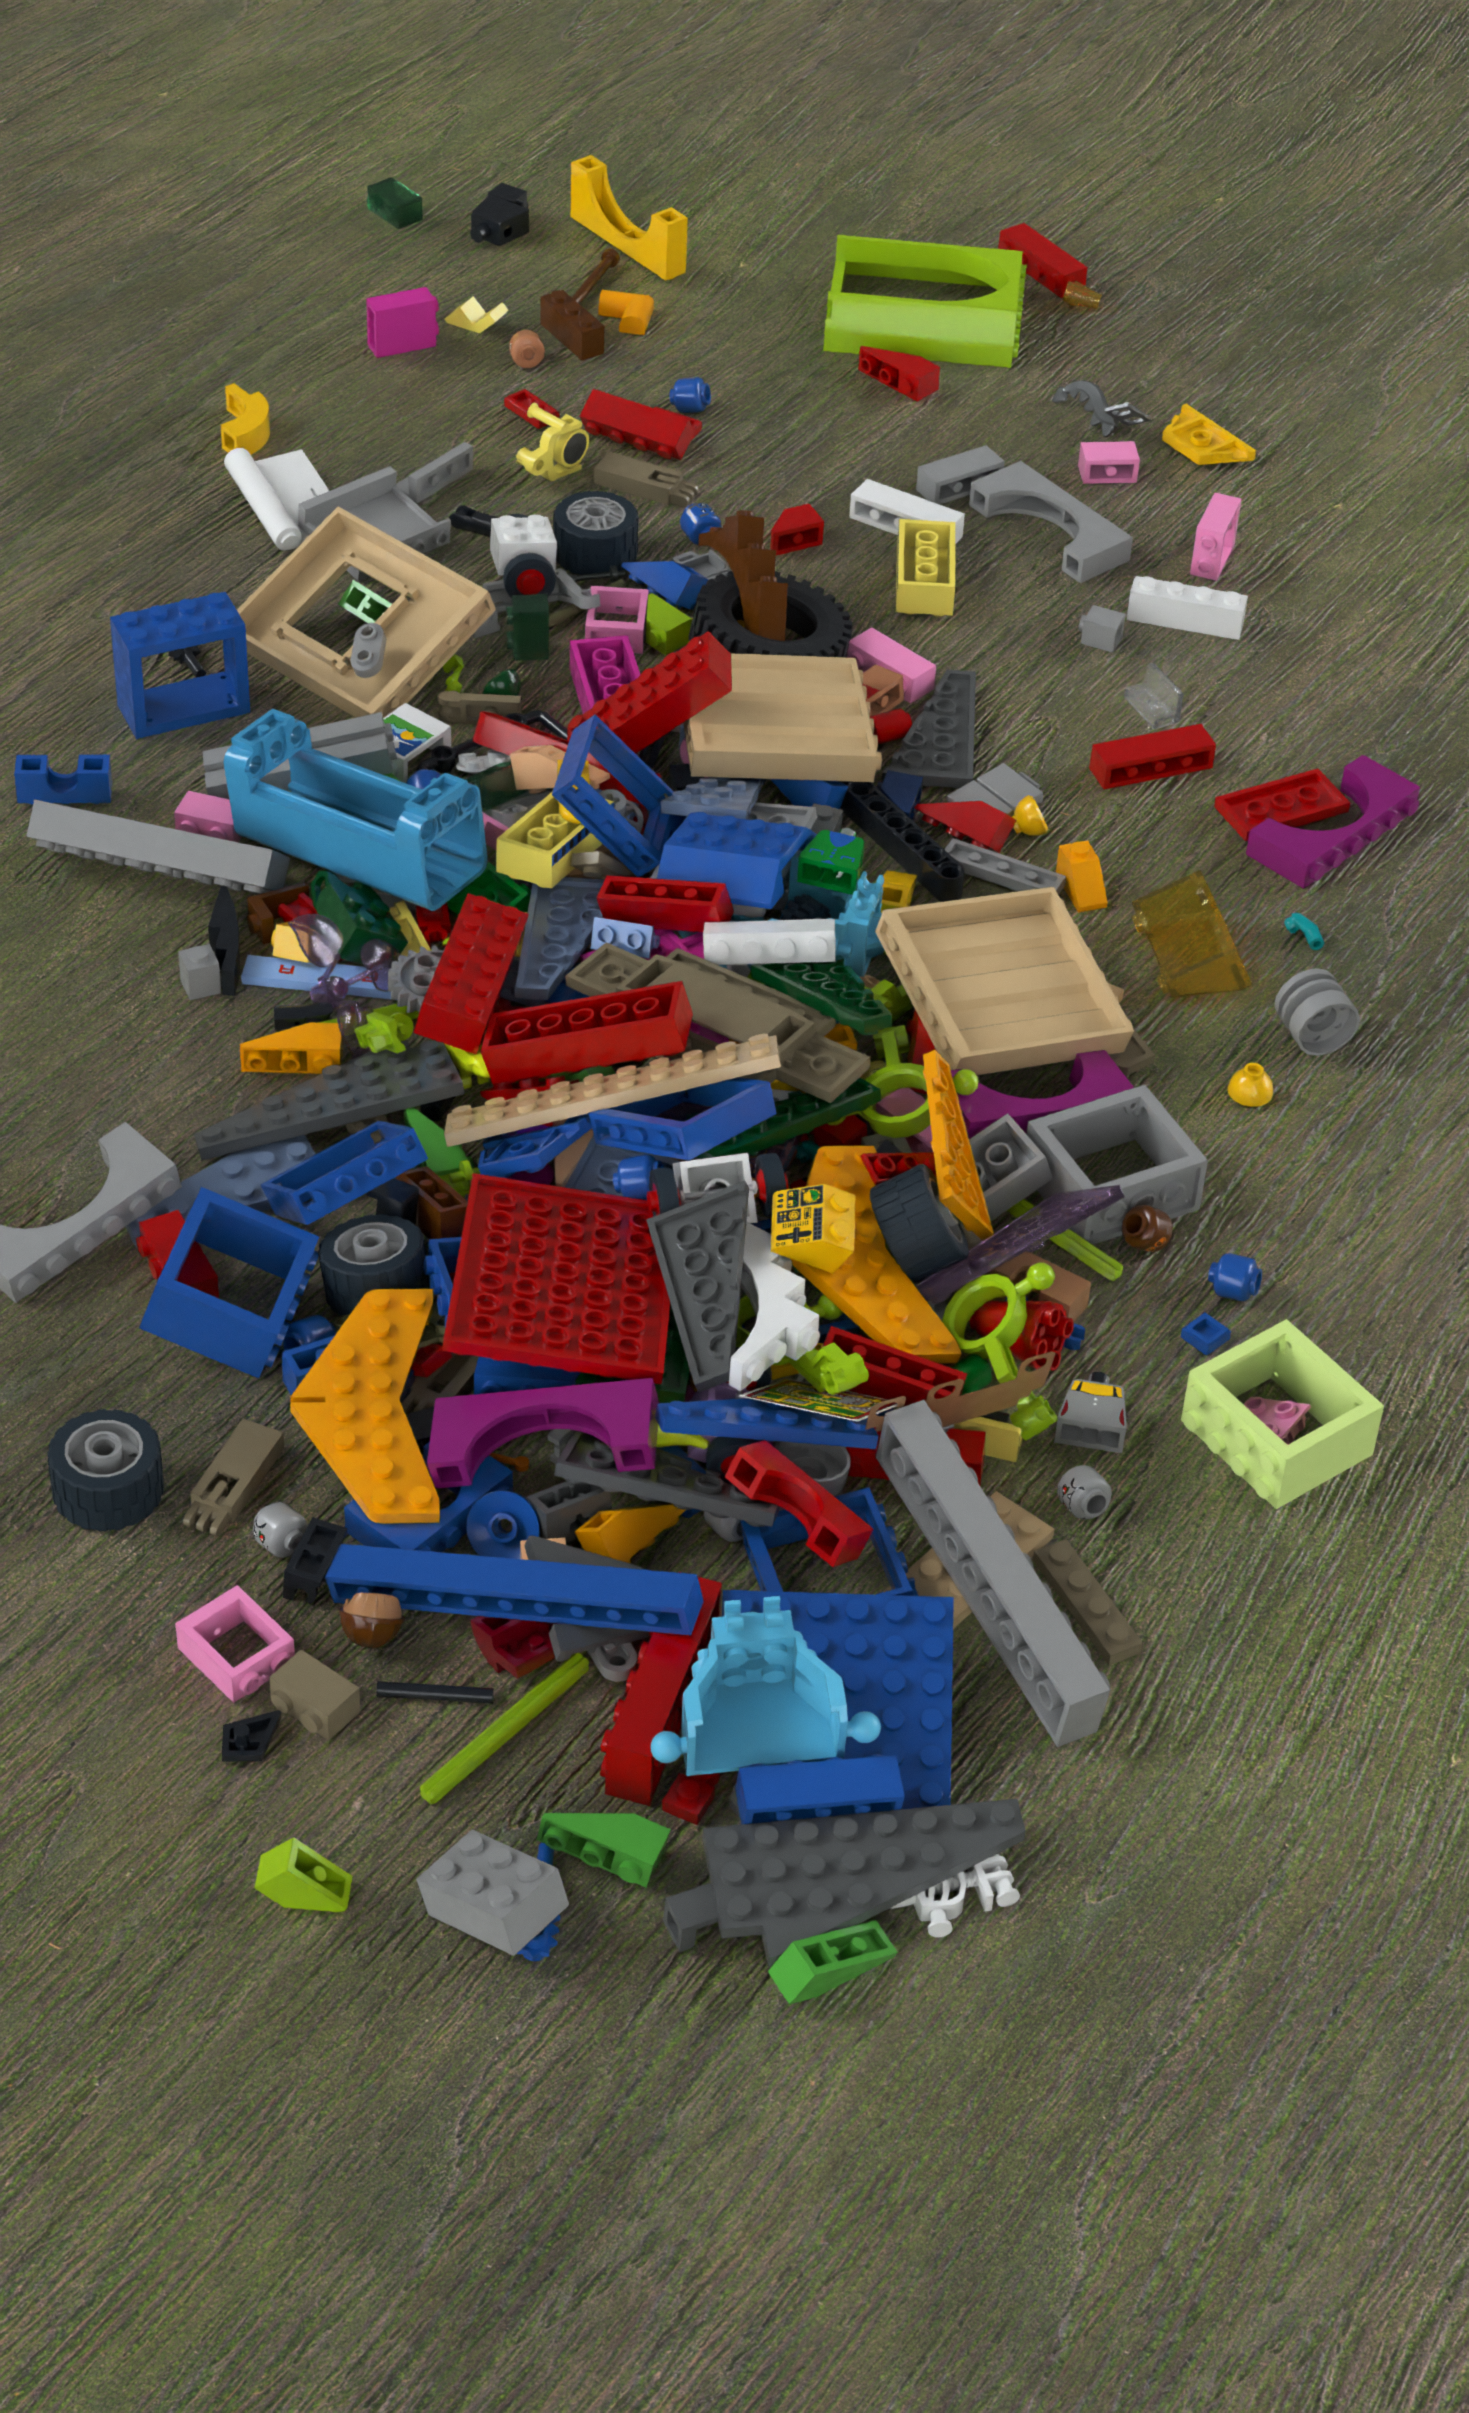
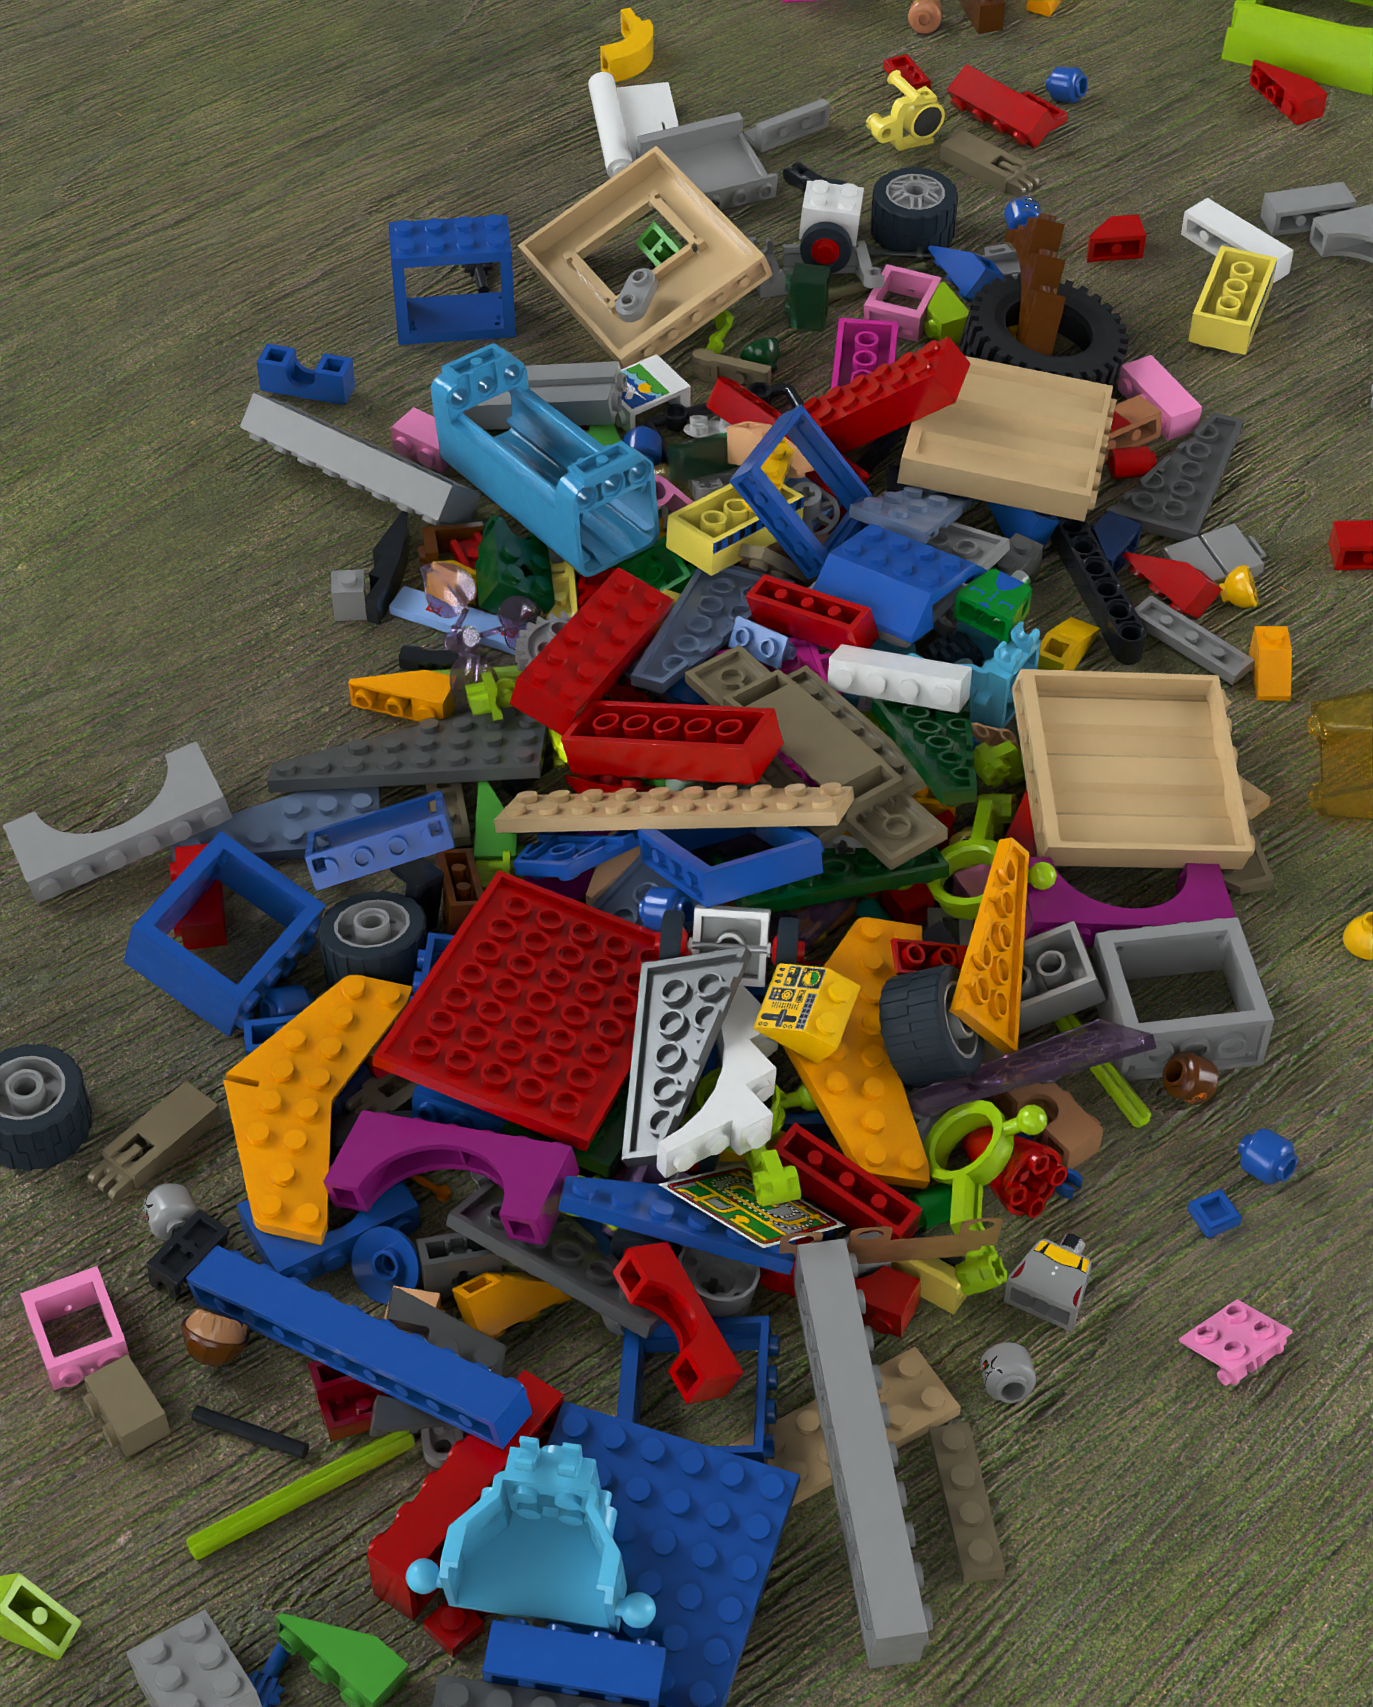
camera: 20 degrees right, 5 degrees up
black piece [222,1710,282,1762] -> none
yellowish green window [1181,1319,1384,1509] -> none

